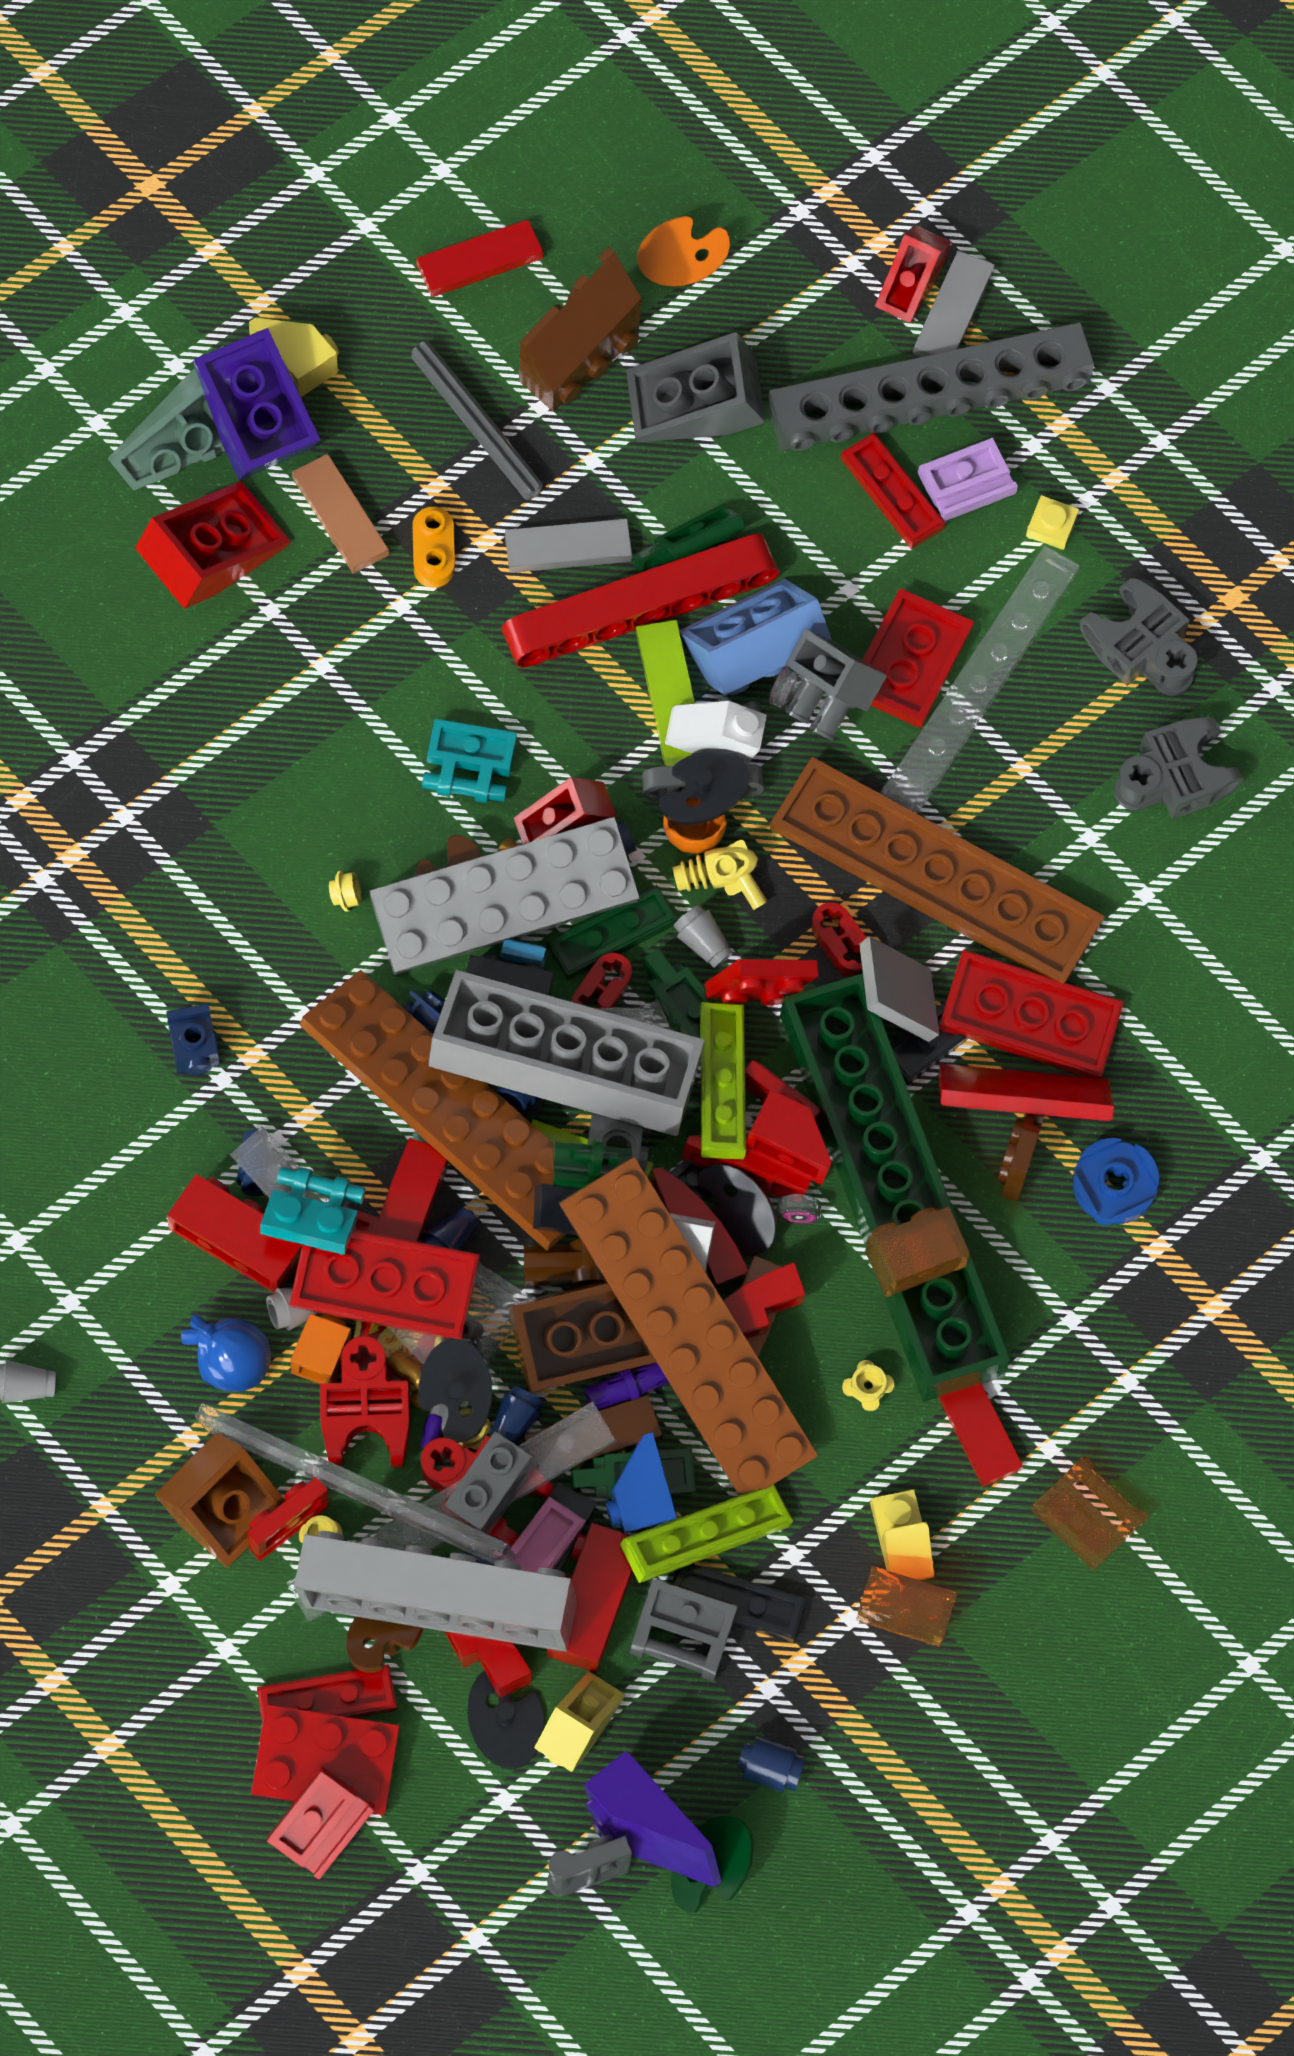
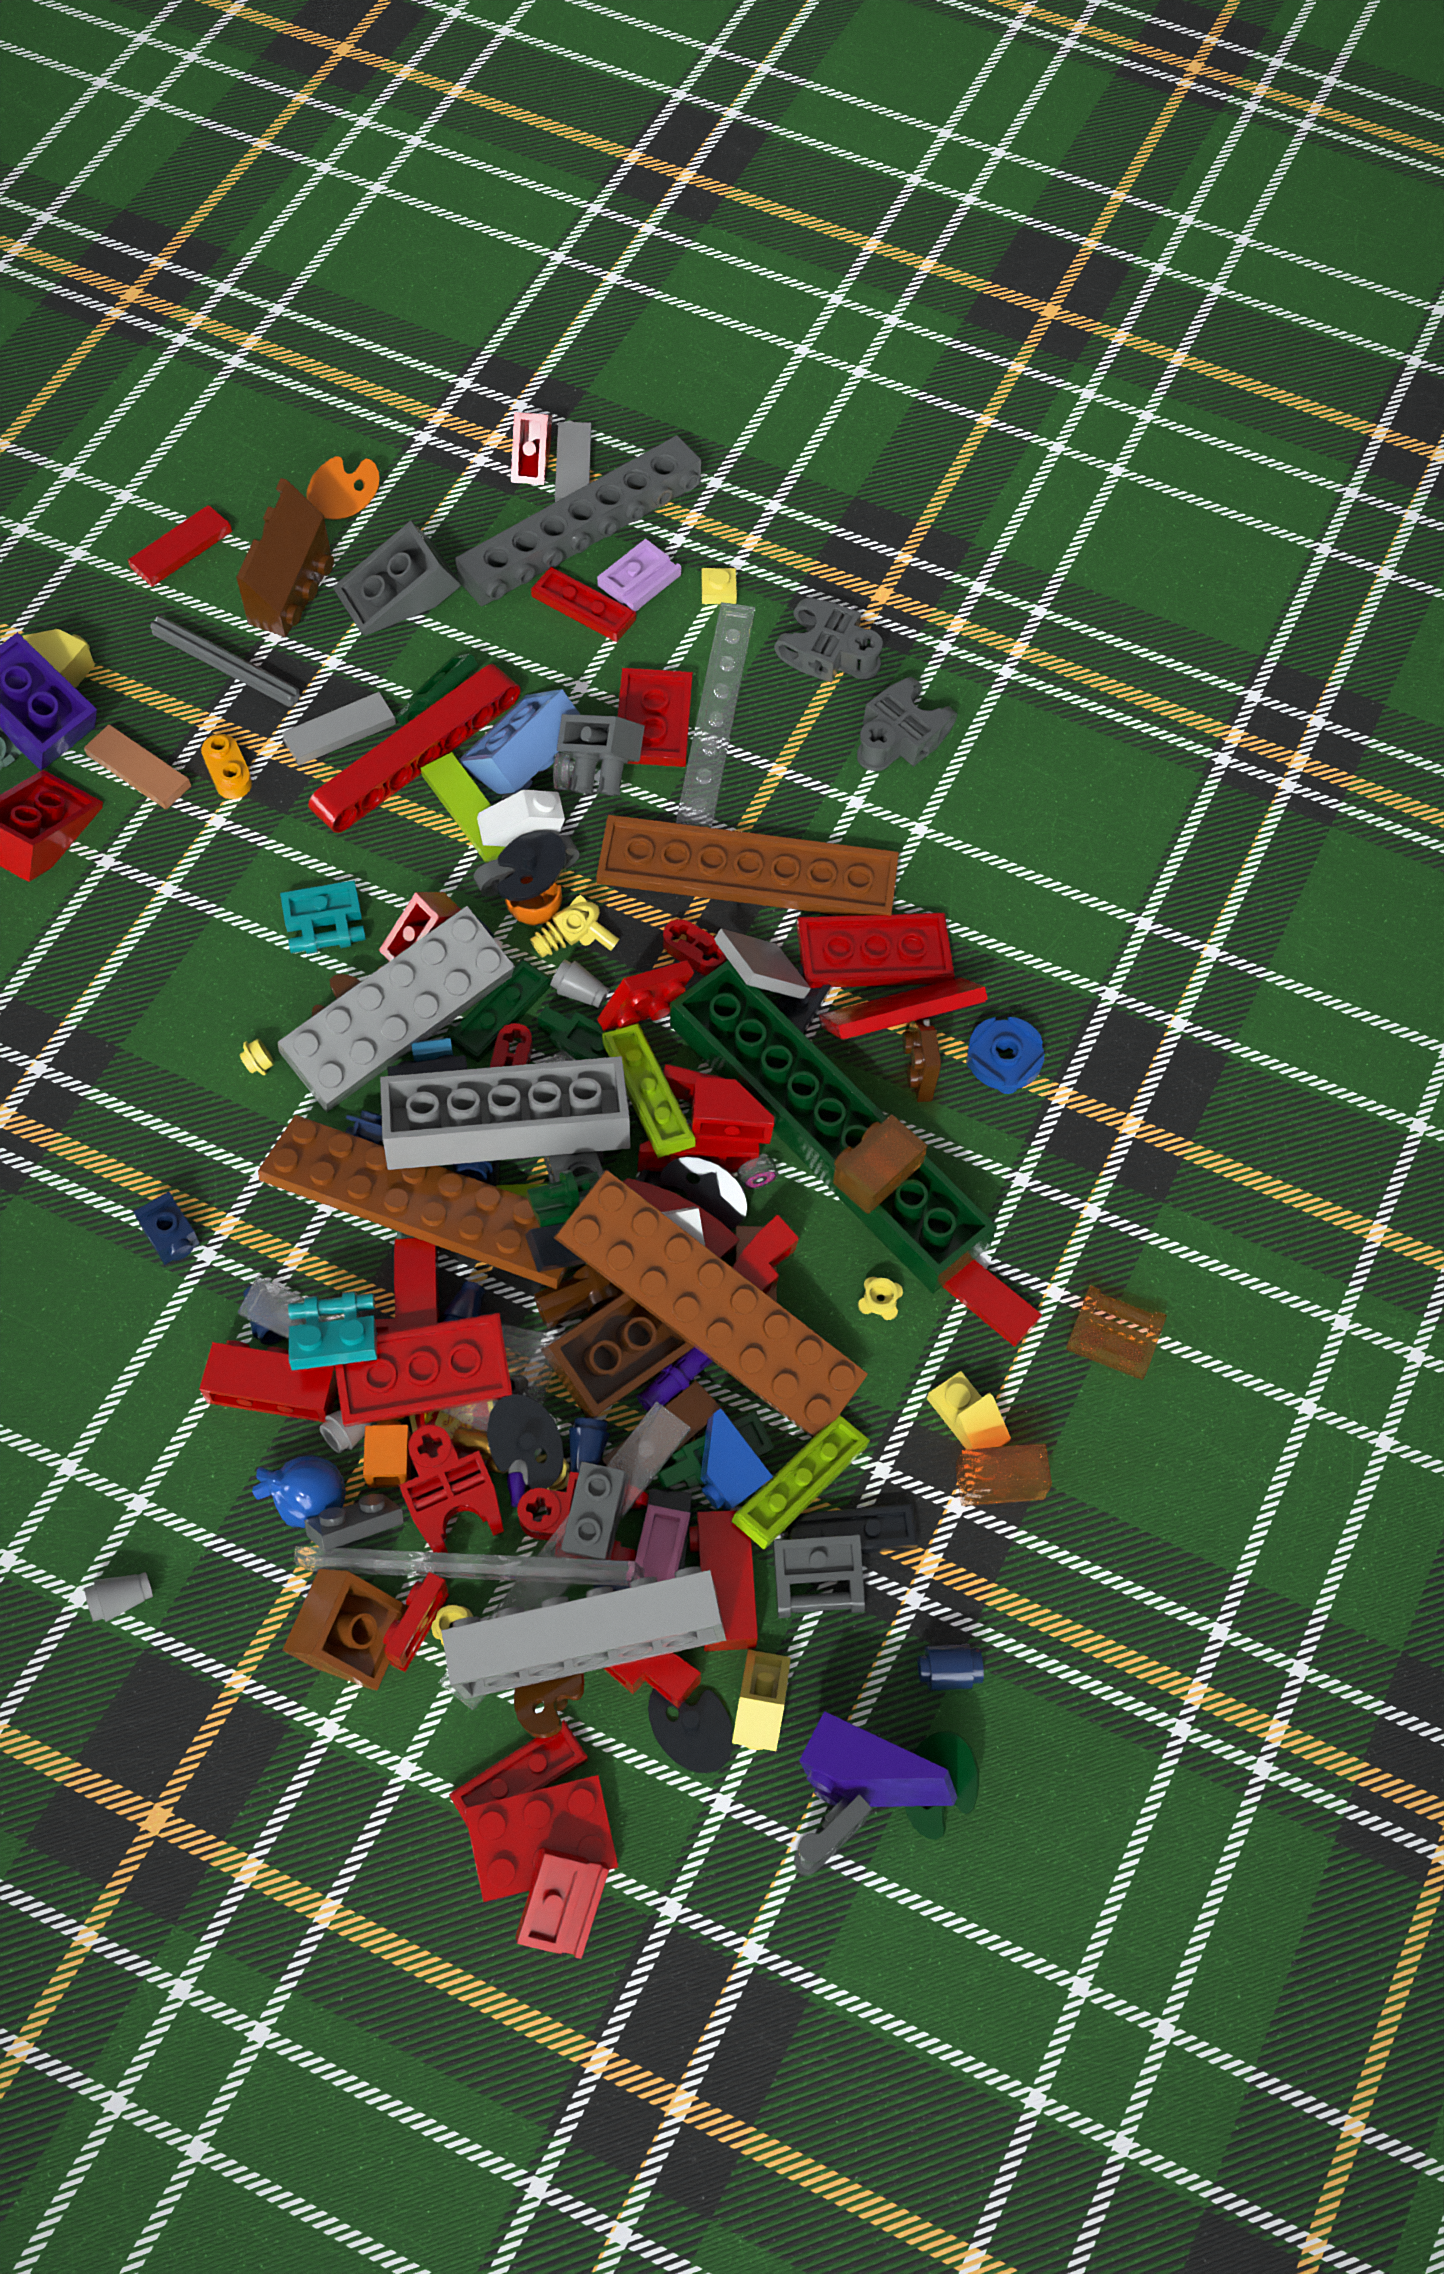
camera: 20 degrees left, 5 degrees down
none -> dark grey plate [304,1494,404,1552]

